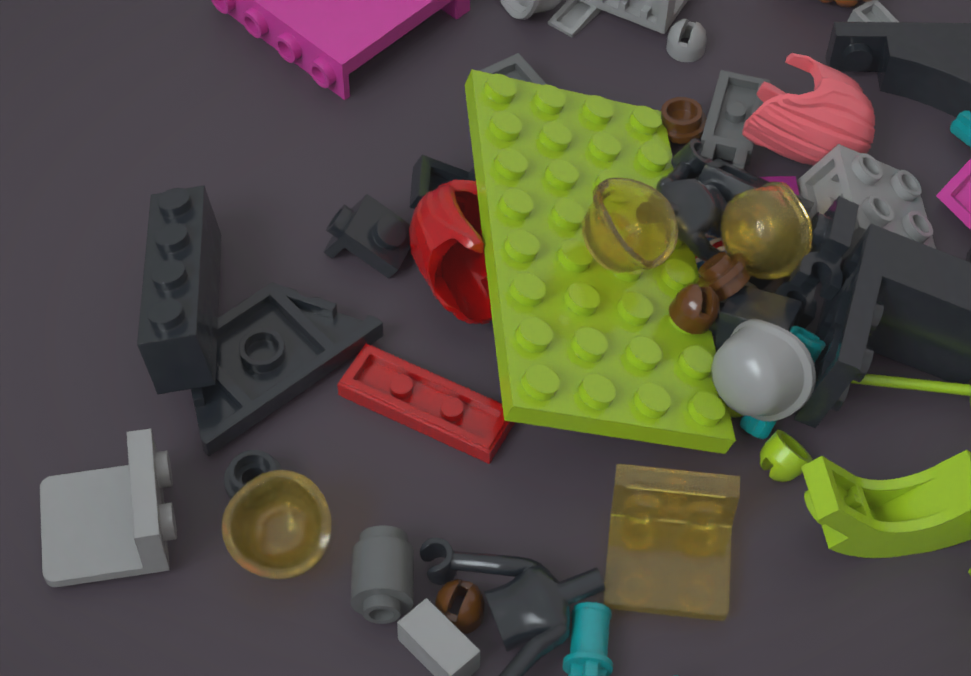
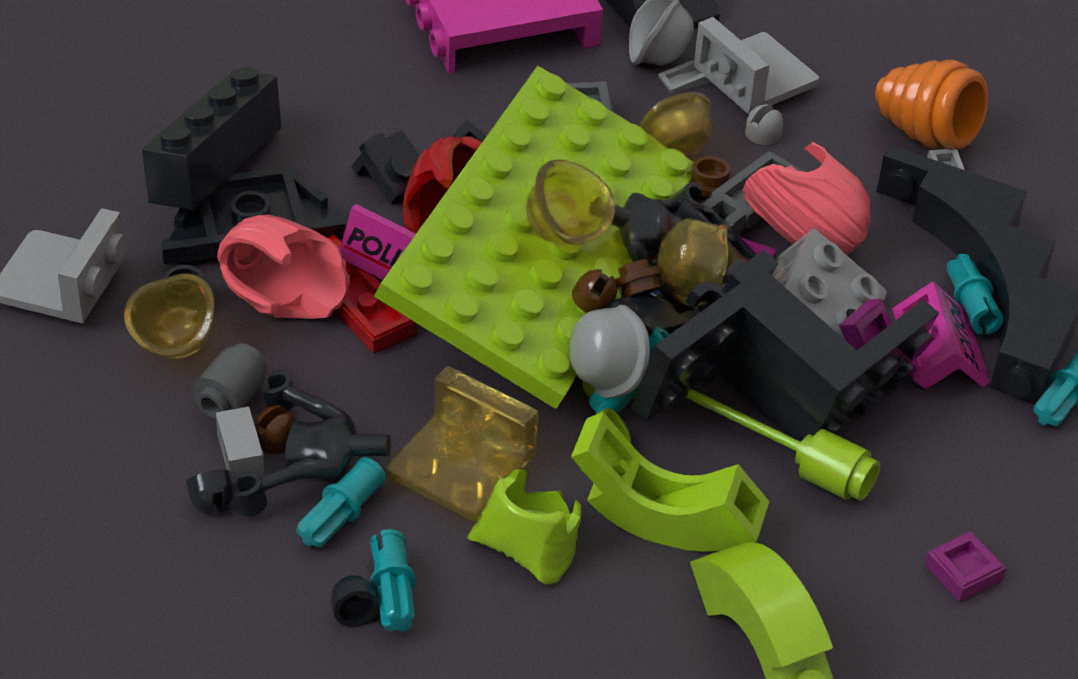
camera: 25 degrees right, 10 degrees down
none -> coral hair [217,214,350,319]
none -> dark pink panel [340,204,416,280]
none -> lime hair [467,469,581,585]
none -> clear yellow helmet [639,92,713,157]
none -> magenta tile [839,299,892,350]

